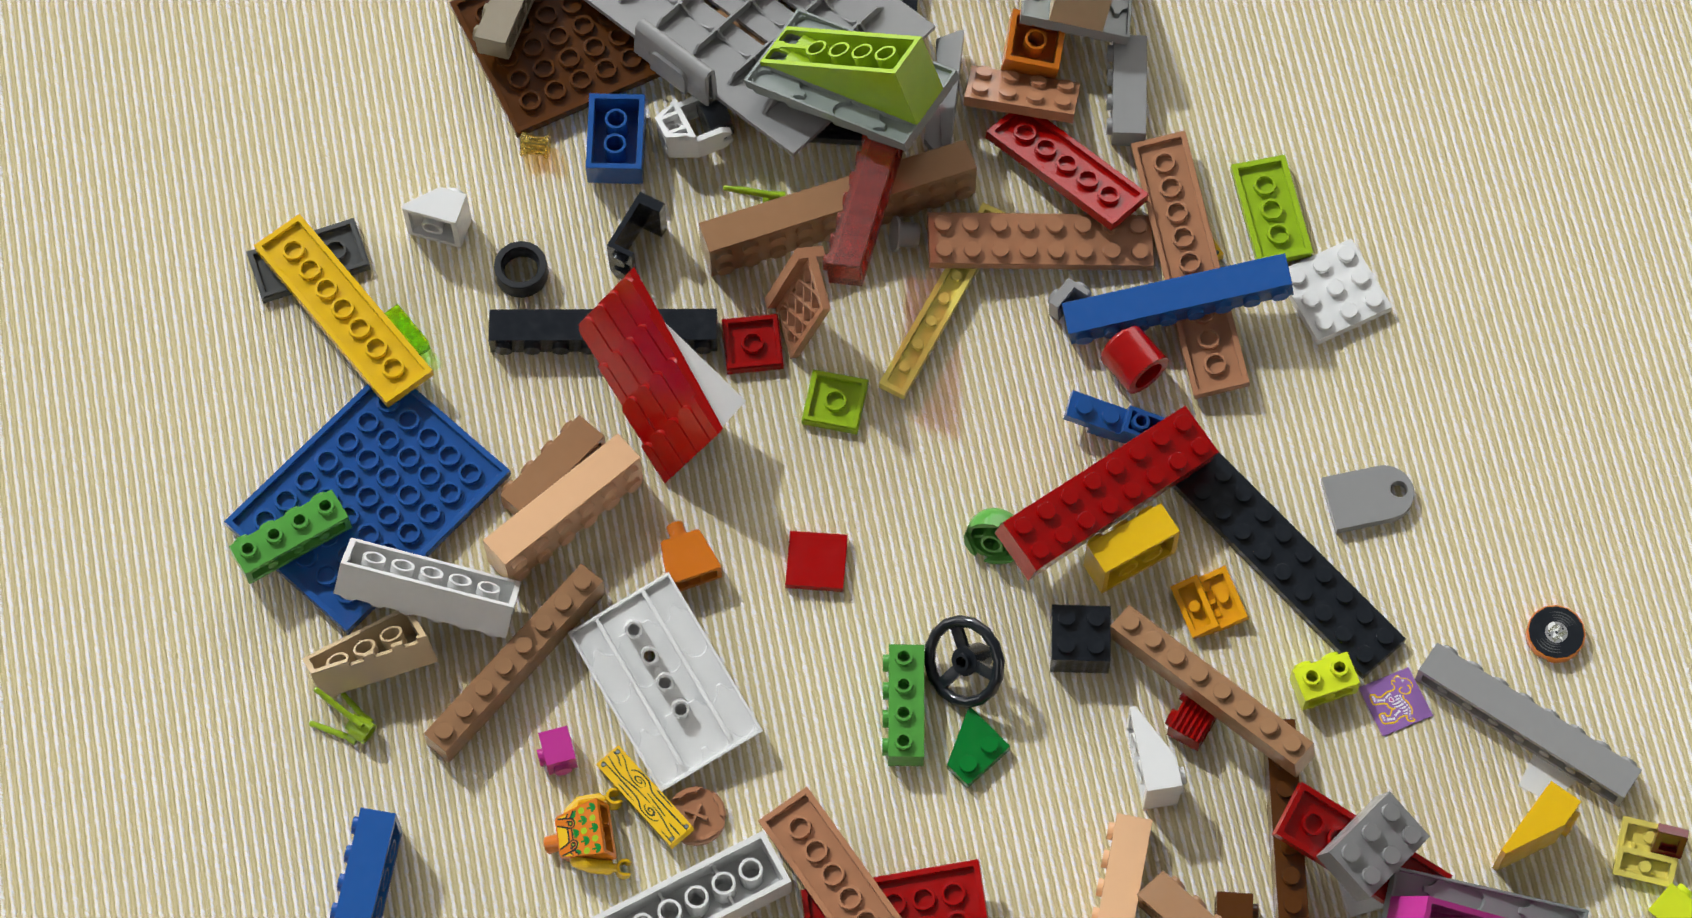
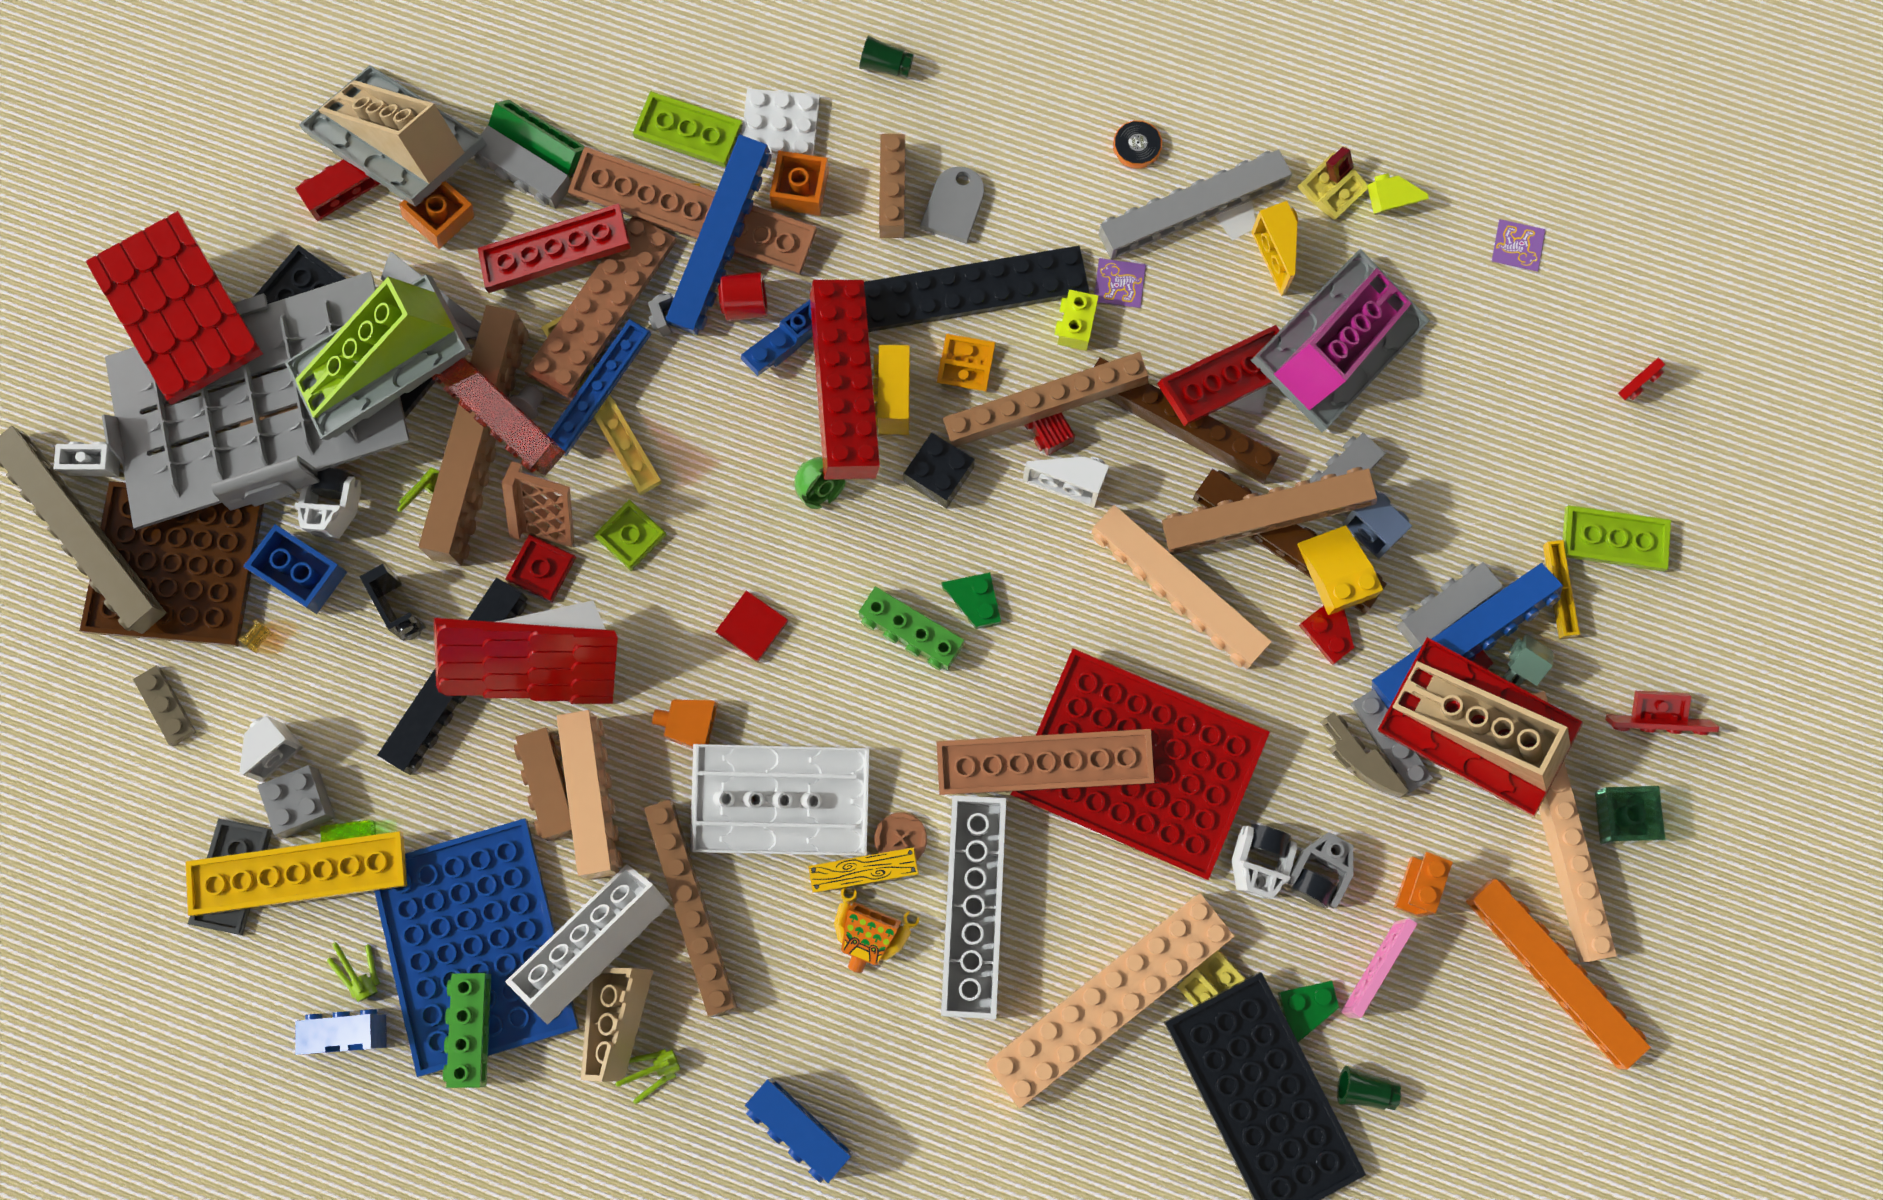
camera: 60 degrees left, 10 degrees up
black tyre [494,241,549,298] -> none
dark pink brick [536,726,578,776] -> none
black piece [924,615,1005,708] -> none
nougat plate [963,65,1081,124] -> none
light grey brick [1316,791,1430,901] -> none
none -> dark tan plate [133,665,197,746]
none -> light grey brick [257,765,335,838]
none -> wedge [295,1009,387,1055]
none -> lime plant [327,942,381,1002]
none -> green brick [488,100,585,177]
none -> blue tile [543,319,651,456]
none -> orange brick [769,150,829,216]
none -> dark green plant [859,35,914,78]
none -> medium nougat brick [879,134,906,238]

